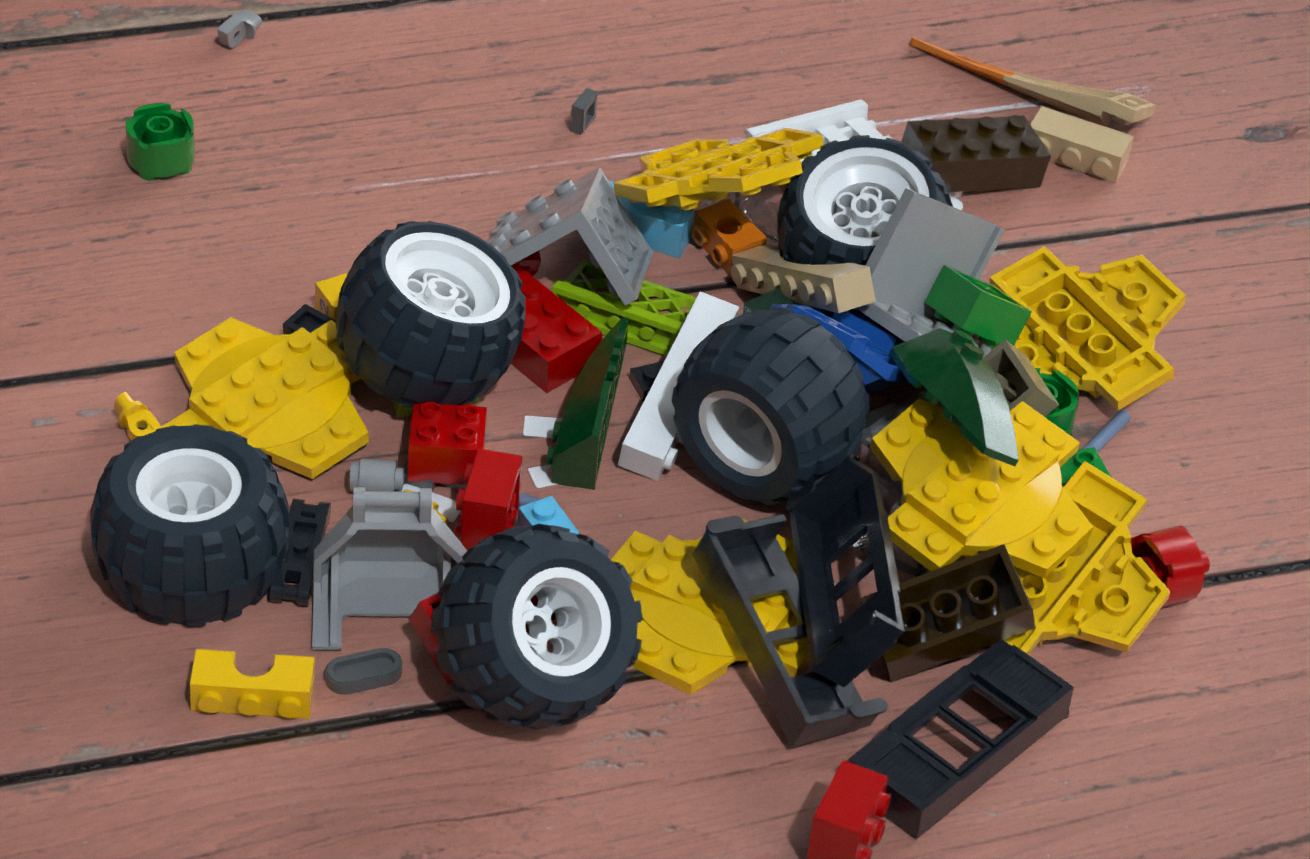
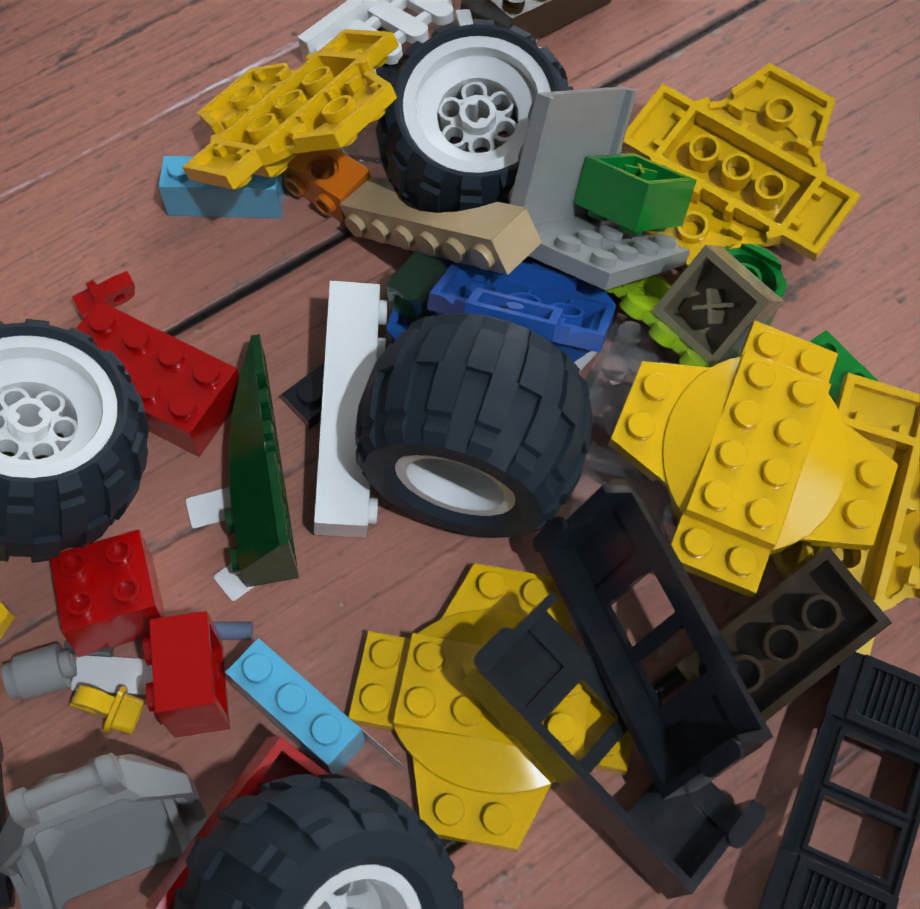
camera: 15 degrees left, 20 degrees up
light grey bracket [486,167,654,306] -> none
lime fence [552,260,696,356] -> none
dark grey tile [570,88,598,135] -> none
dark green wedge [889,328,1019,466] -> none
sand blue bar [1082,410,1131,452] -> none

